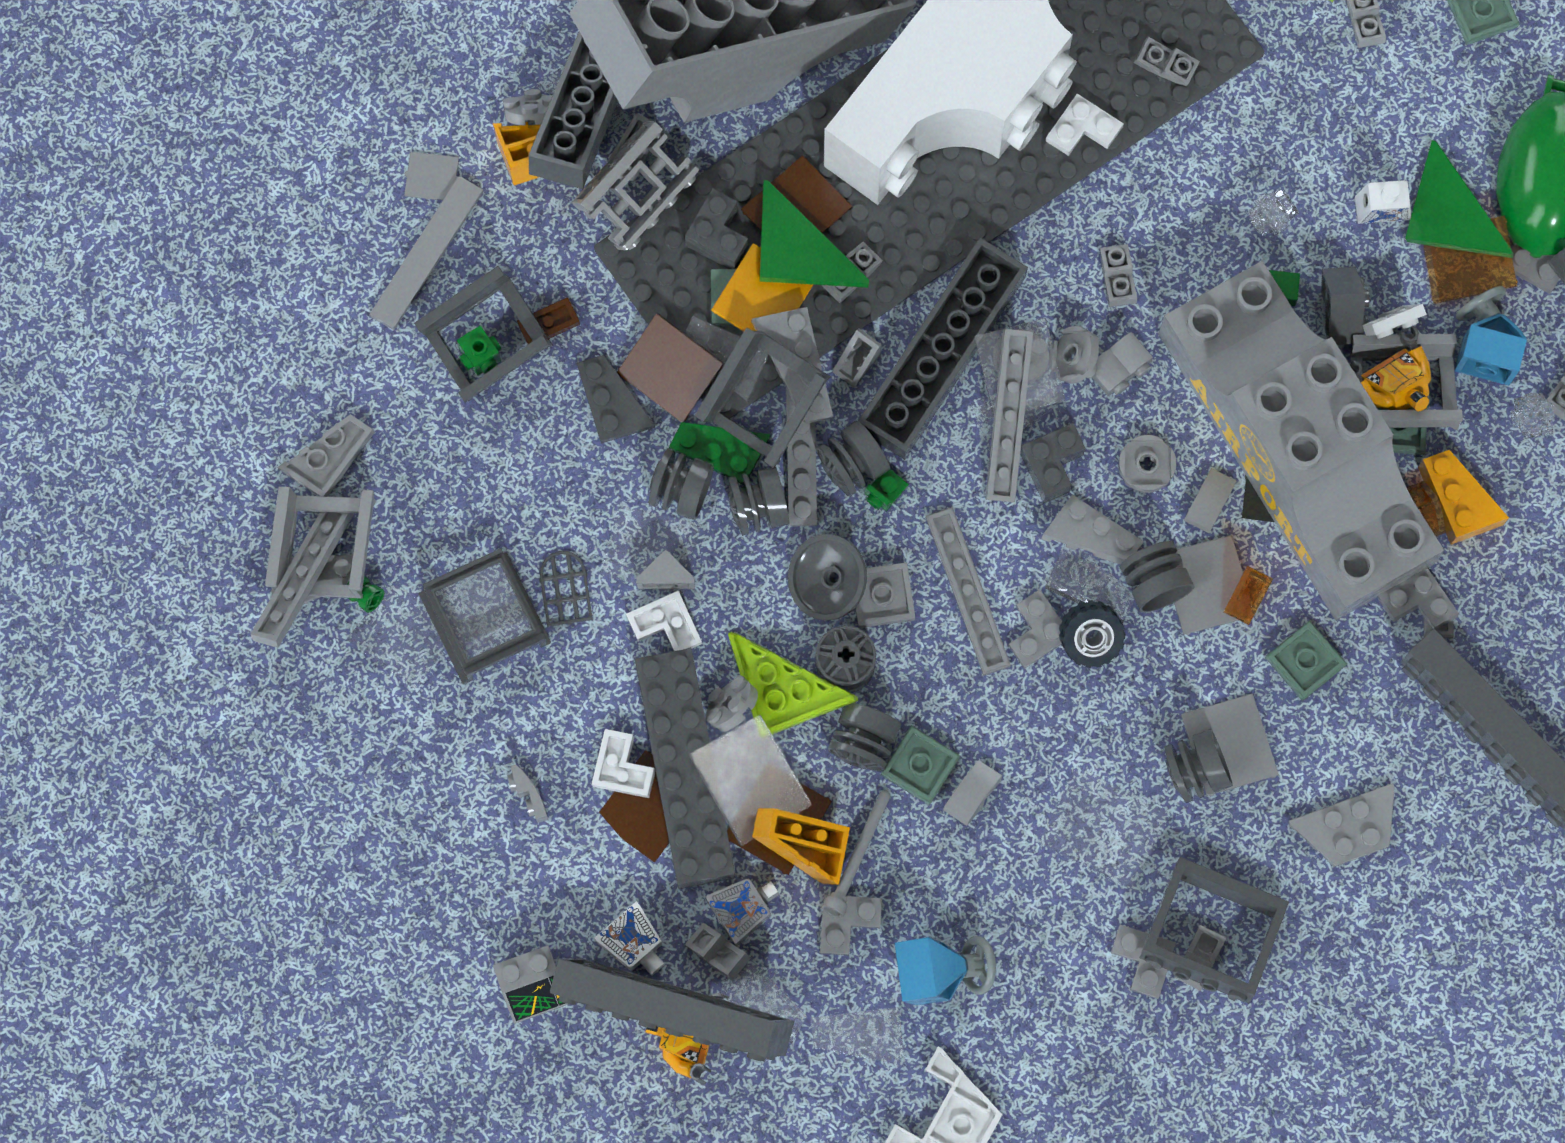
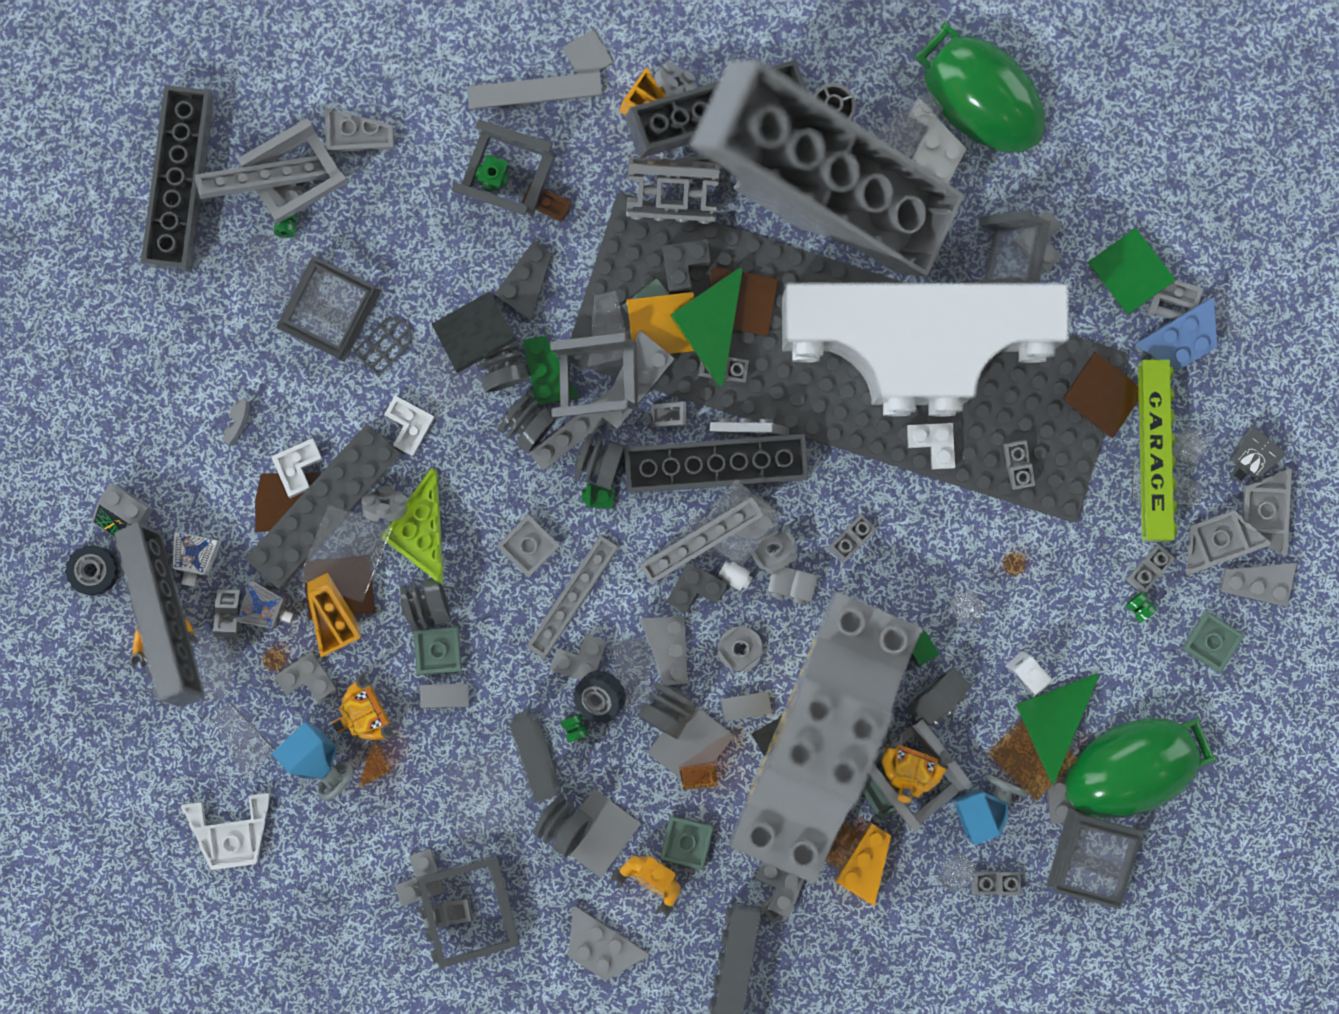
camera: 50 degrees right, 10 degrees up
piece [617,313,724,422] -> none
light grey slope [637,549,695,589] -> none
dark grey dish [788,534,867,620] -> none
dark grey wheel [815,625,877,693] -> none
light grey piece [821,790,890,918] -> none
white plate [1362,304,1427,339] -> none
none -> black wheel [65,545,119,596]
none -> dark grey brick [141,85,215,272]
none -> clear orange tile [263,648,286,671]
none -> torso [332,672,398,740]
none -> clear orange slope [358,741,394,787]
none -> pearl dark grey piece [432,291,517,373]
none -> dark grey window [508,709,562,804]
none -> green wheel [560,714,589,743]
none -> light orange torso [609,856,681,920]
none -> light grey wing [709,418,790,436]
none -> white brick [718,561,753,591]
none -> clear orange tile [1002,553,1026,575]
none -> green wheel [1125,592,1157,623]

